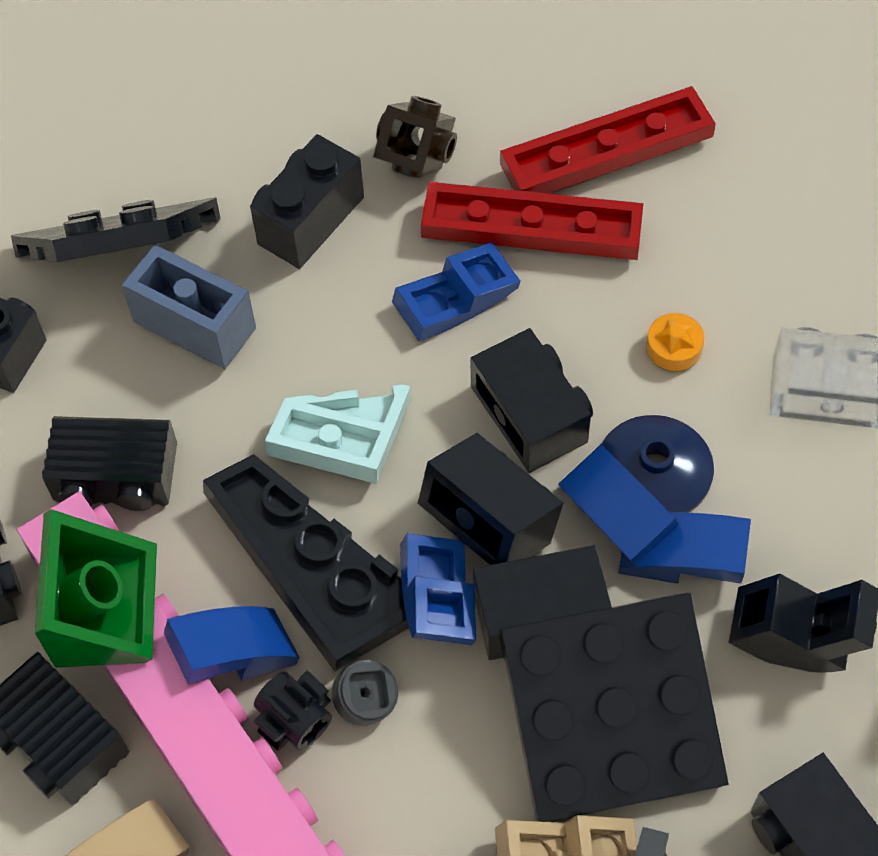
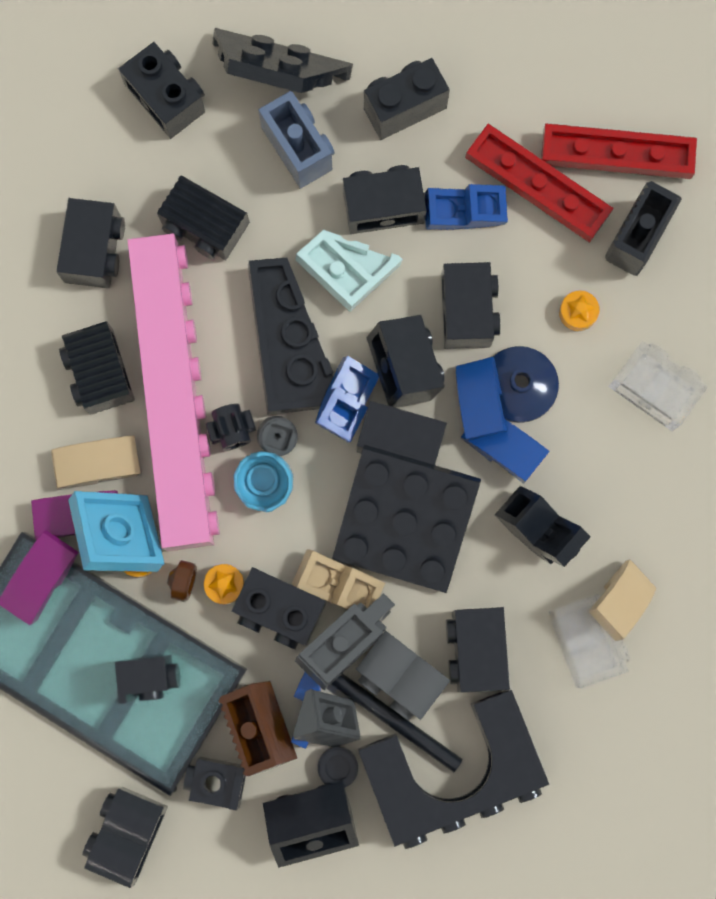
camera: 25 degrees right, 20 degrees up
green slope [35,509,157,668] -> none
blue slope [164,606,299,685] -> none
dark brown brick [373,96,457,178] -> none
none -> medium azure hair [233,451,294,513]
none -> black brick [343,165,426,234]
none -> black brick [605,181,682,276]

